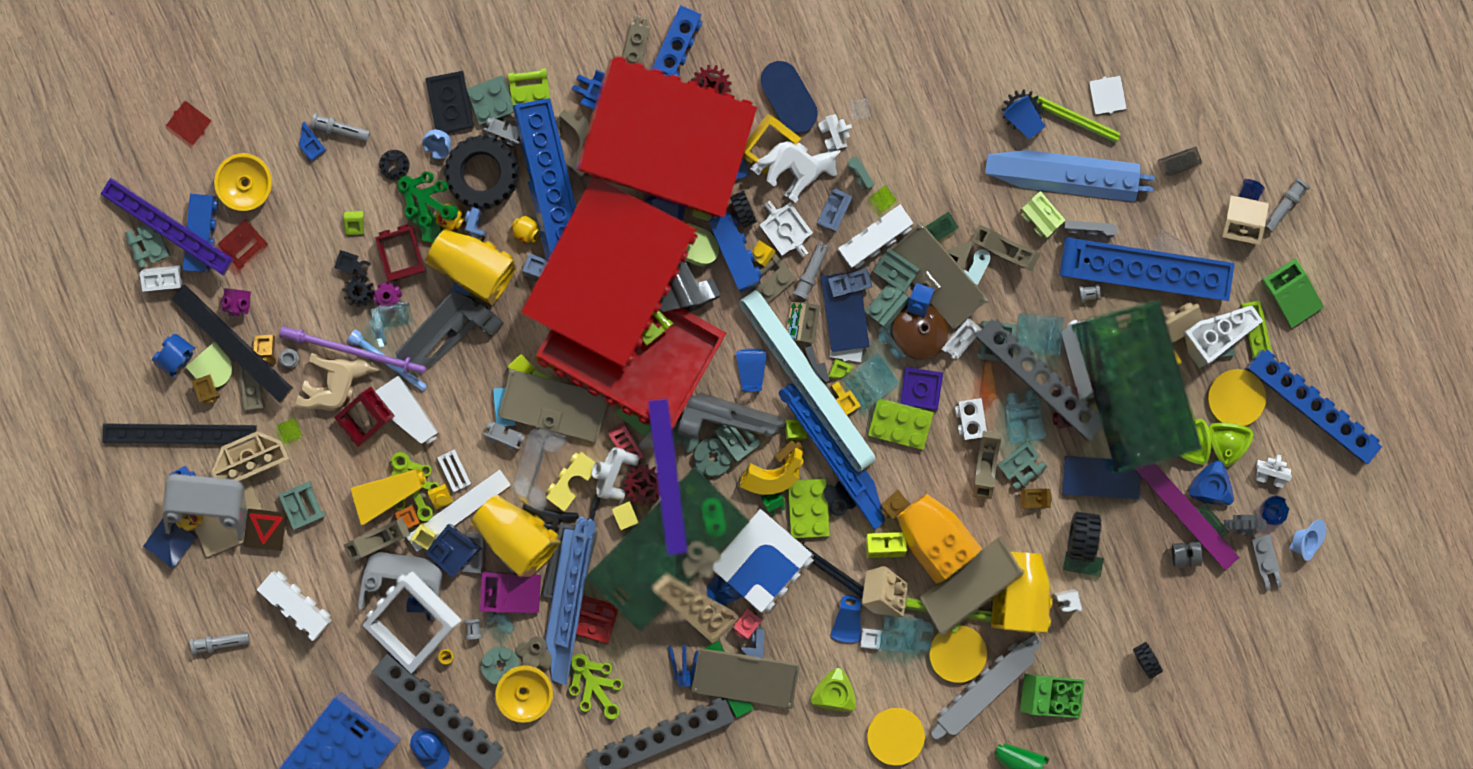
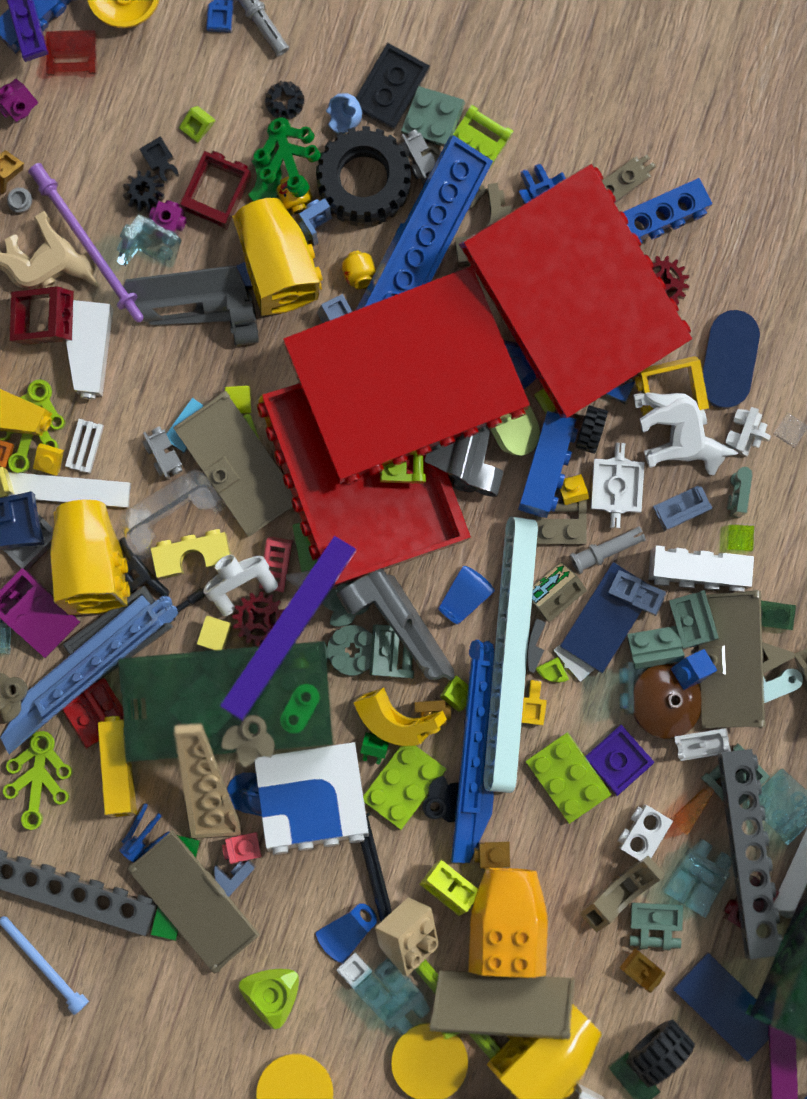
camera: 45 degrees right, 5 degrees down
light blue piece [347,329,427,391] -> none
clear light blue bracket [842,353,899,409] -> none
none -> yellow slope [98,716,137,818]

